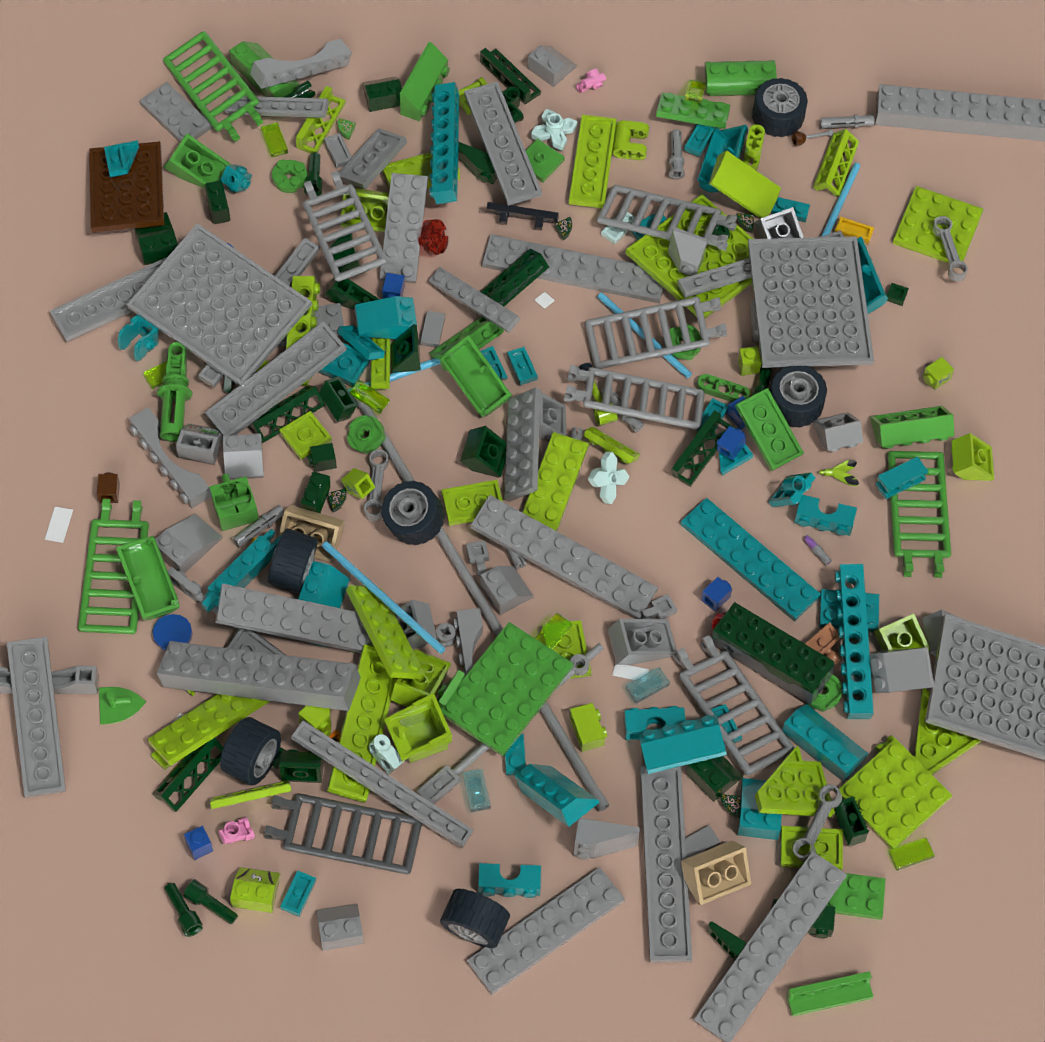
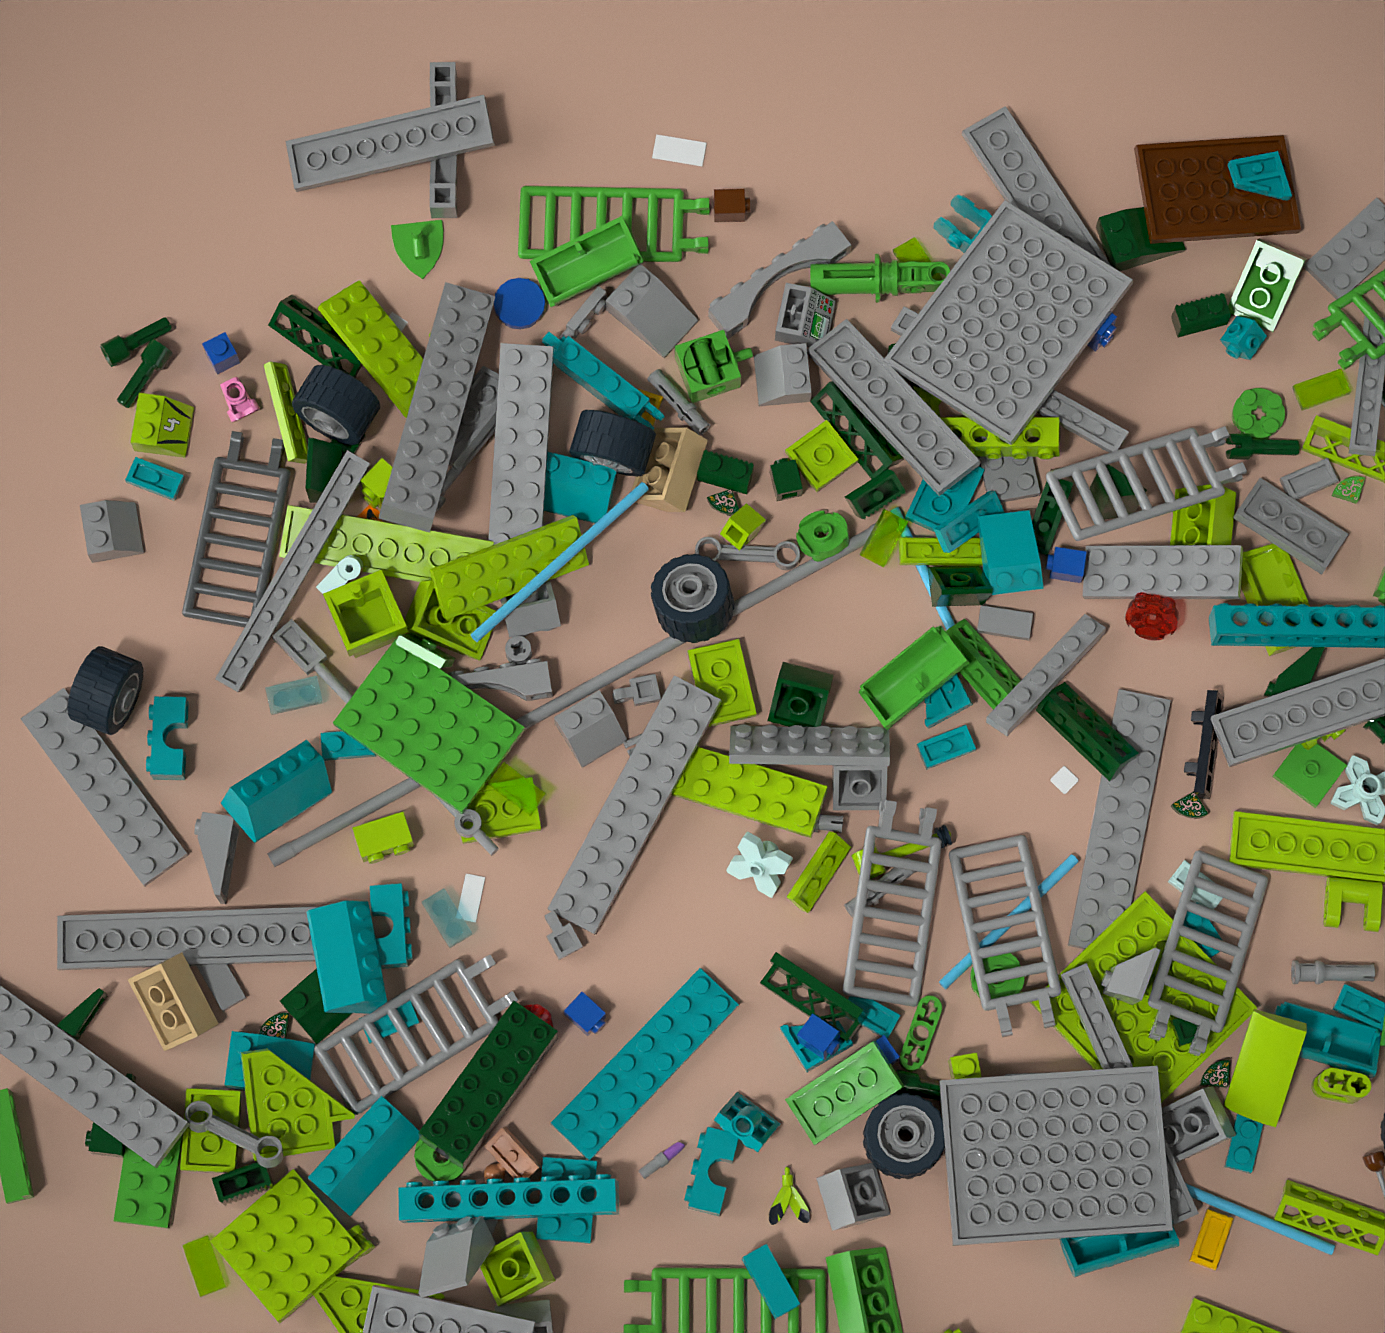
camera: 90 degrees right, 15 degrees up
light grey slope [608,619,677,665] -> none
dark green tile [887,283,909,306] -> none

